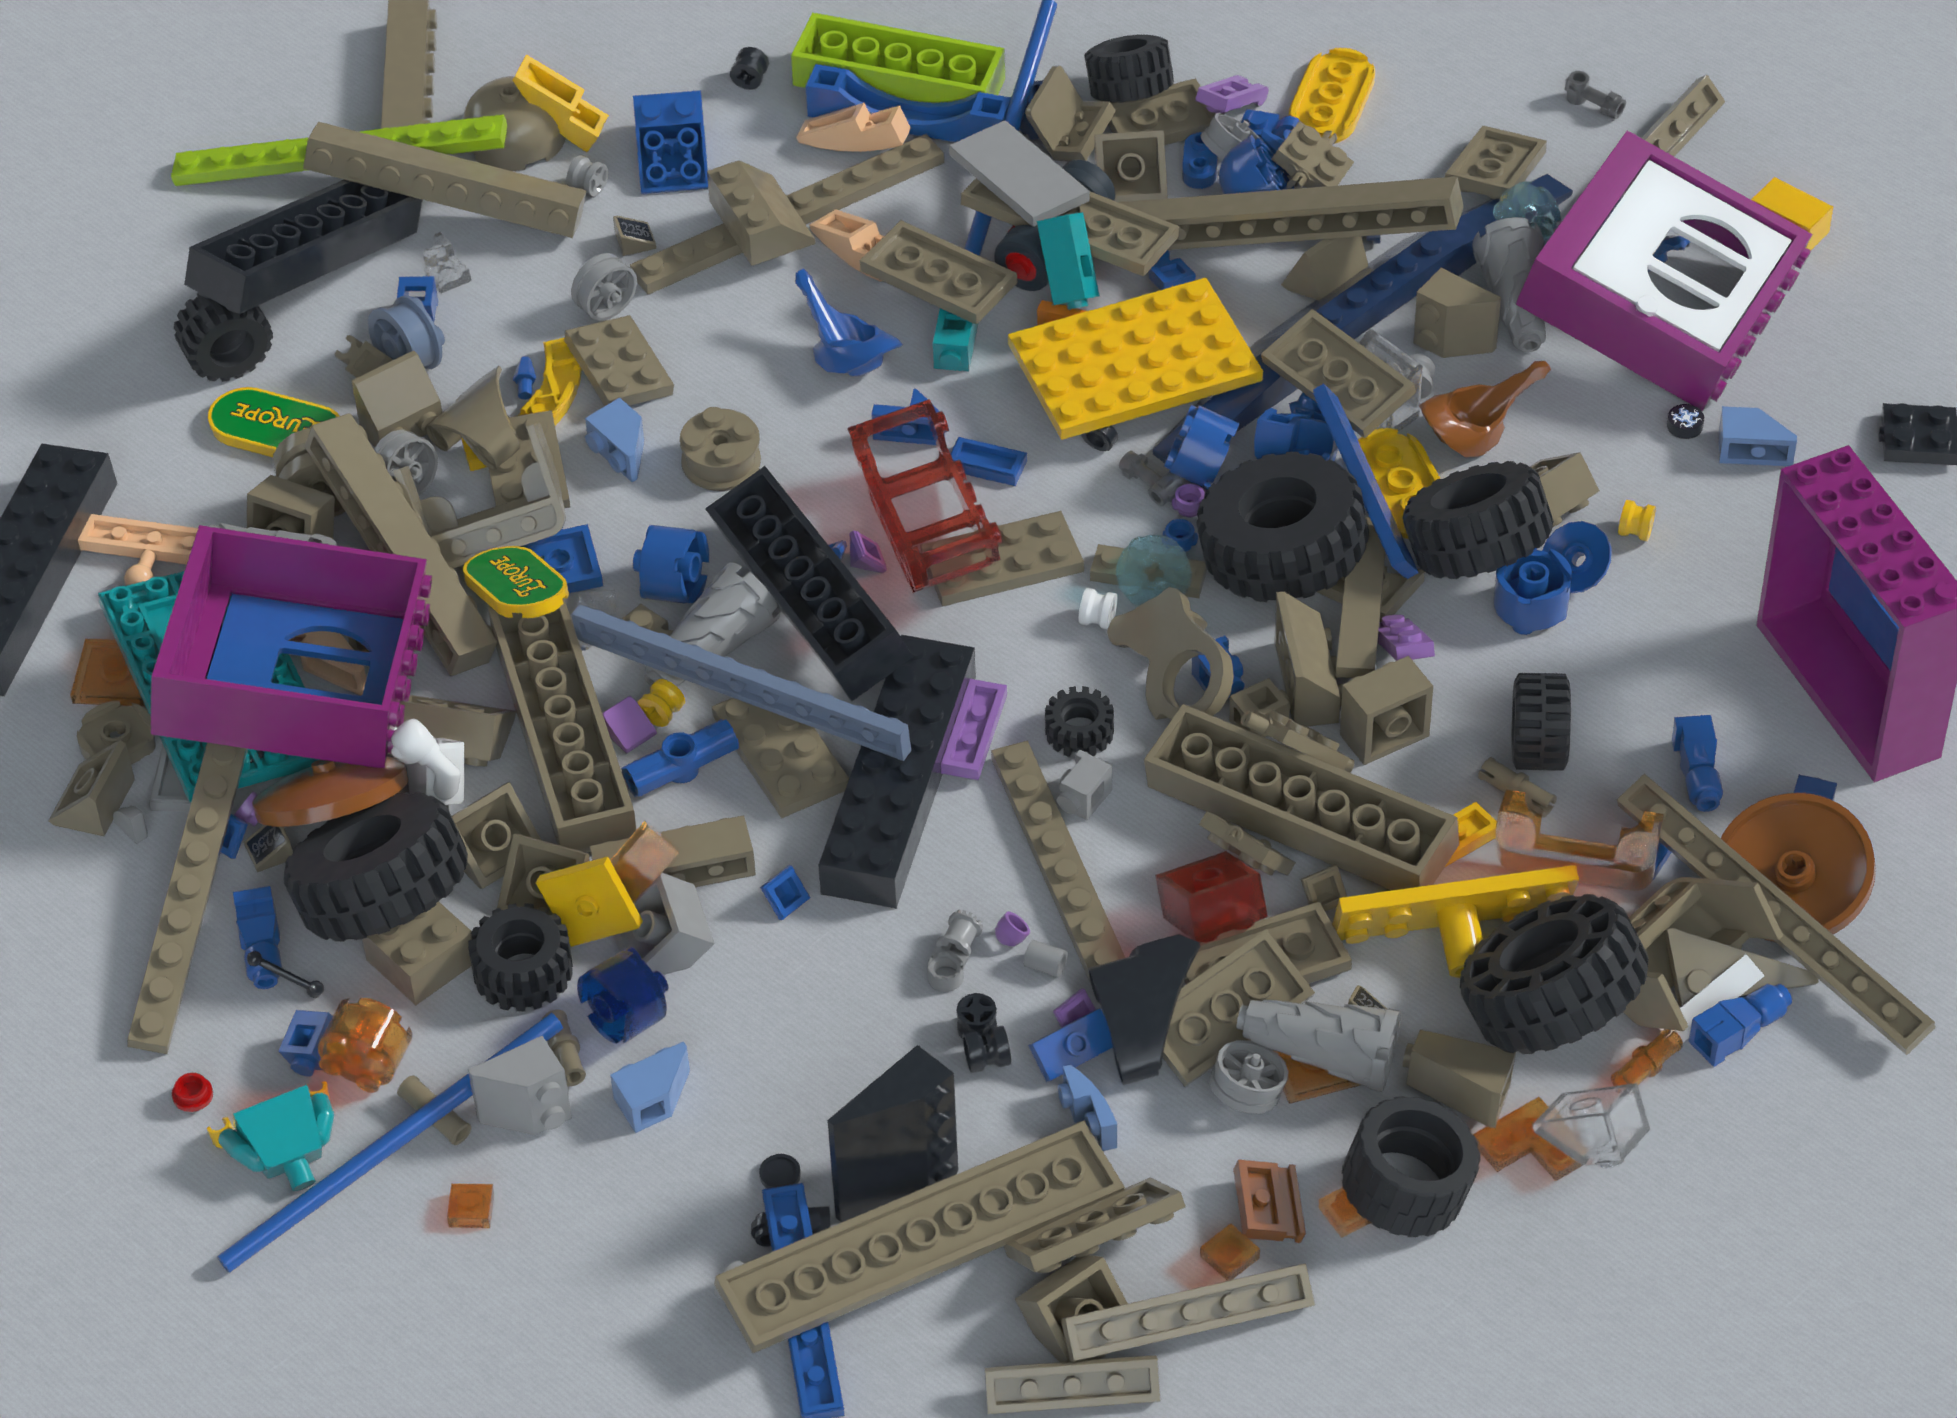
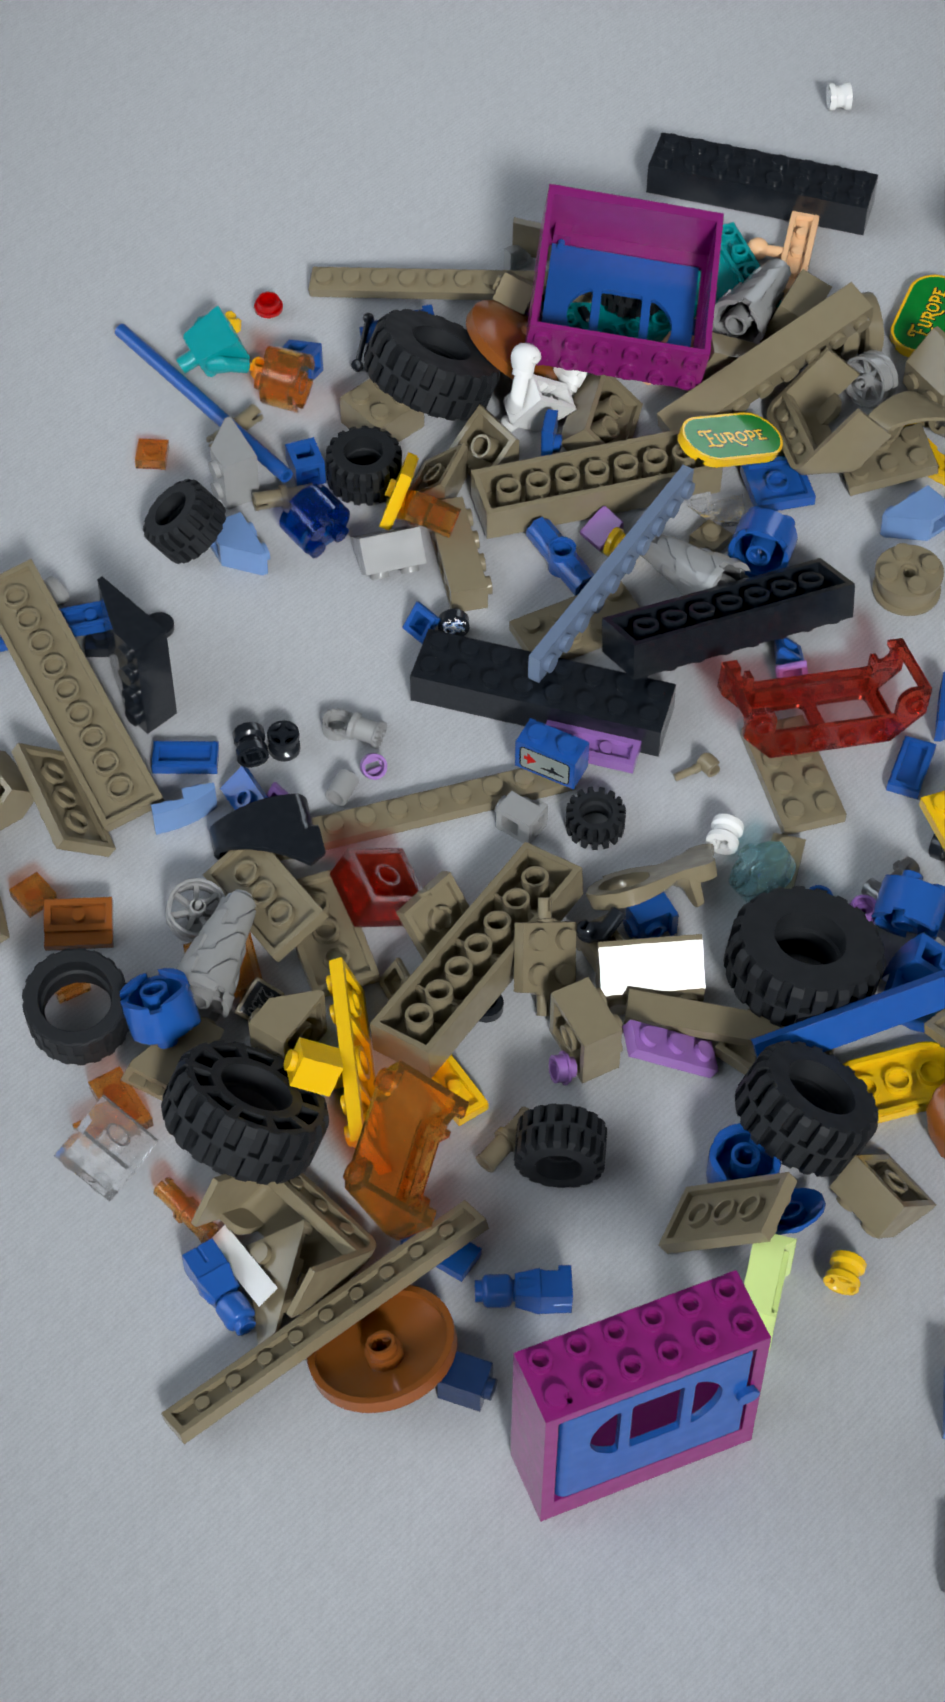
camera: 90 degrees right, 5 degrees up
none -> blue brick [120,968,201,1049]
none -> black tyre [143,479,226,564]
none -> blue tile [151,741,219,774]
none -> dark tan slope [248,990,327,1059]
none -> yellow brick [284,1037,343,1097]
none -> blue brick [285,437,326,486]
none -> black tile [438,609,470,636]
none -> dark tan brick [492,271,533,315]
none -> blue brick [515,718,590,789]
none -> blue plate [541,409,562,456]
none -> medium lavender plate [549,1051,577,1086]
none -> black arm [576,907,626,944]
none -> dark tan plate [658,1172,798,1254]
none -> dark tan hand [673,752,720,781]
none -> yellowish green window [744,1234,797,1351]

